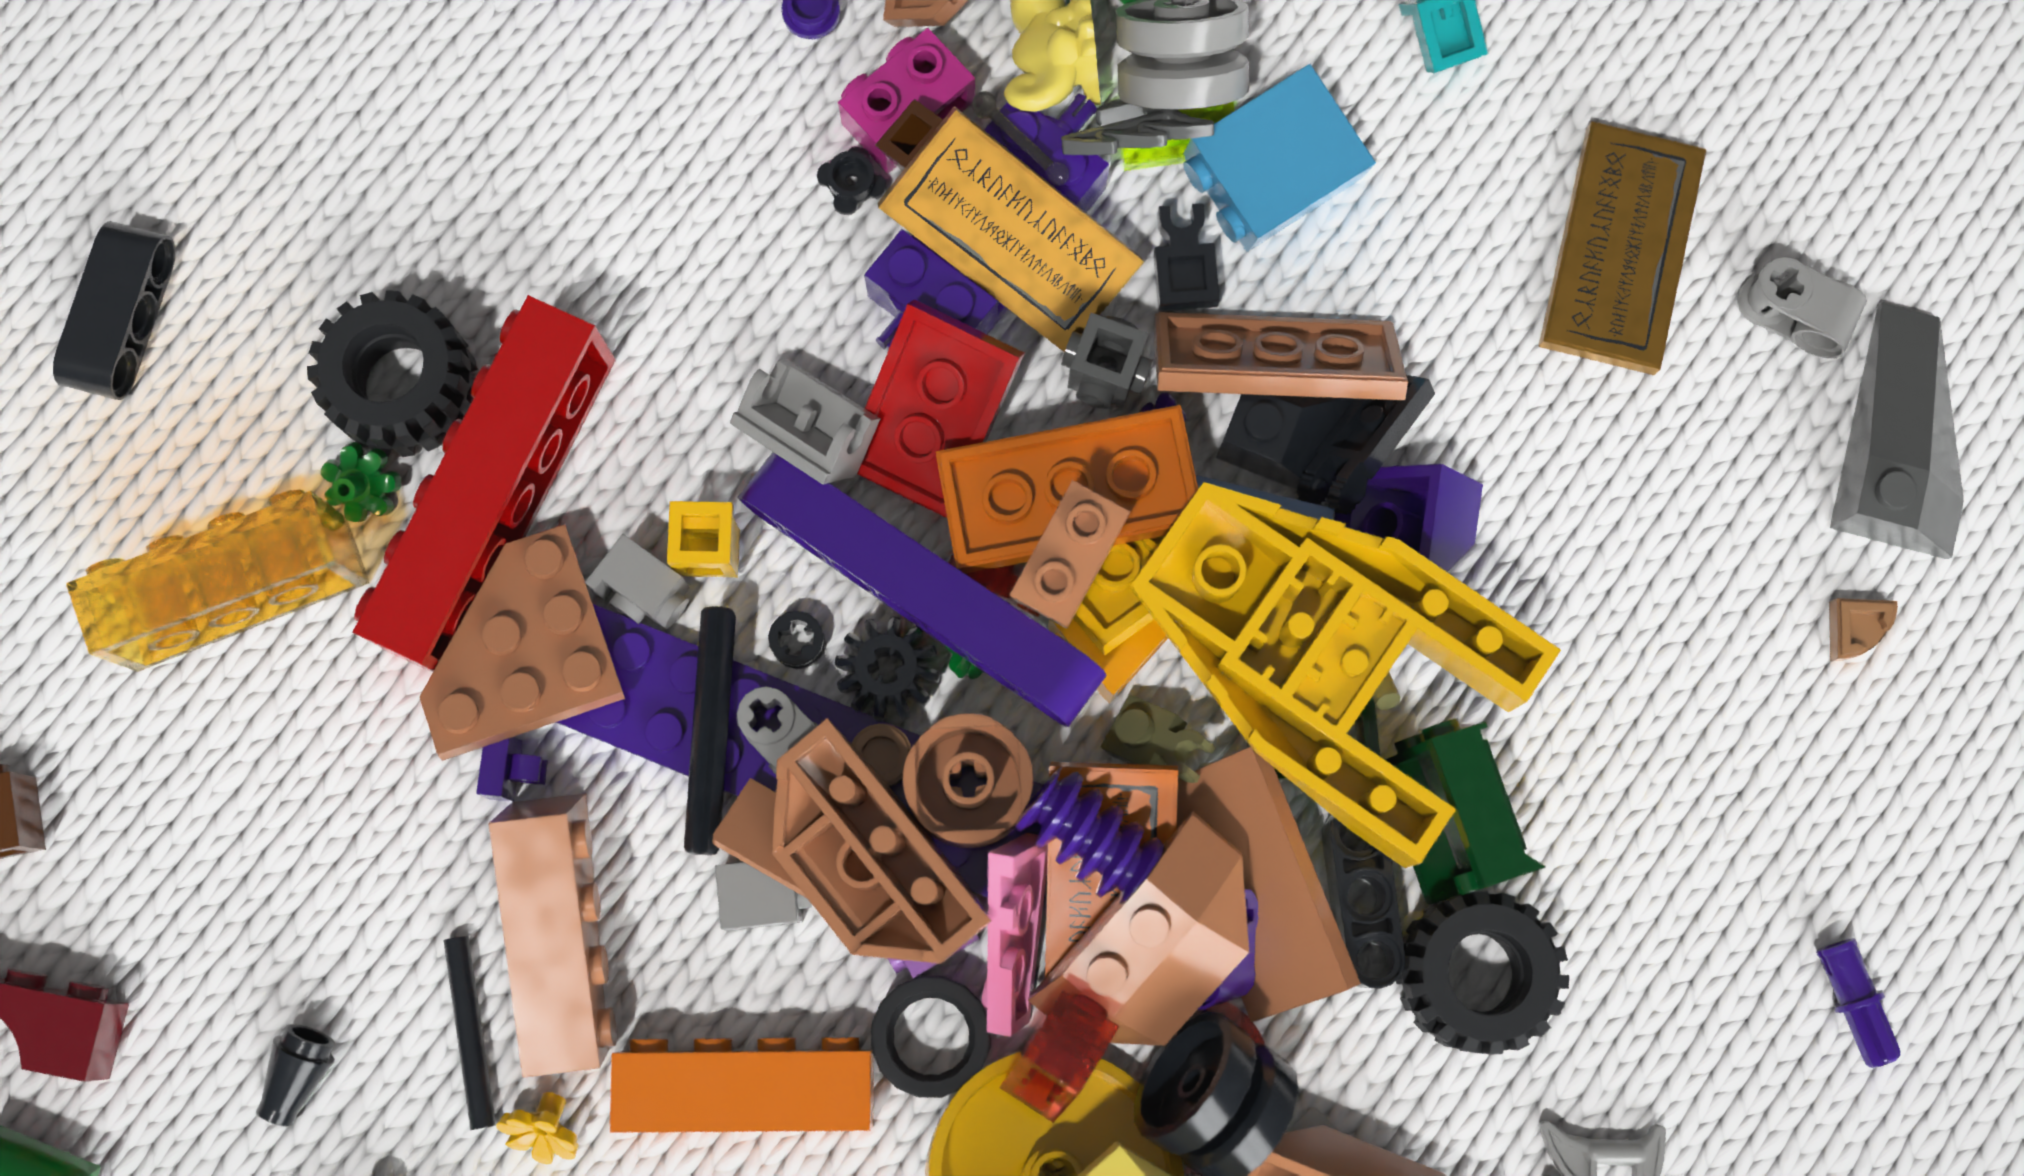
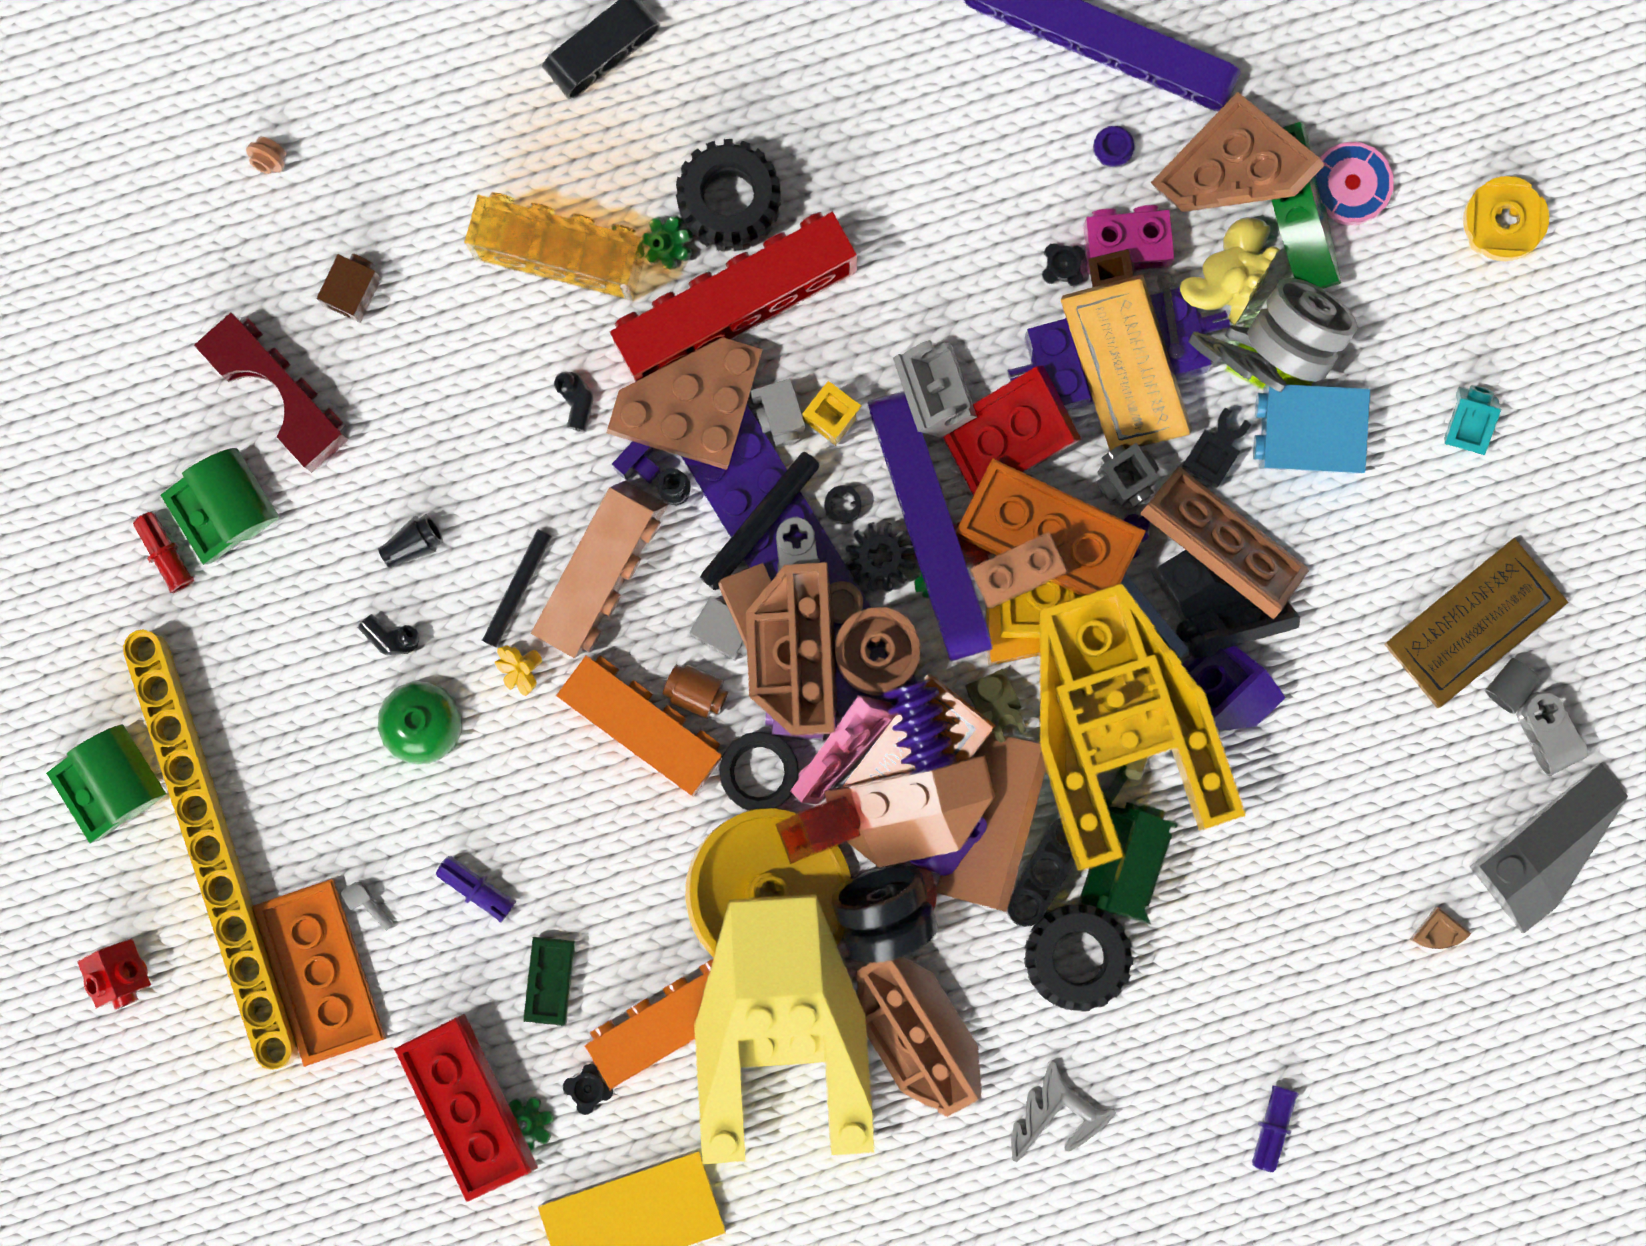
camera: 45 degrees right, 5 degrees up
none -> black arm [554,371,594,432]
none -> black pin [657,468,691,506]
none -> dark orange brick [663,664,728,719]
none -> dark grey beam [1484,658,1542,714]

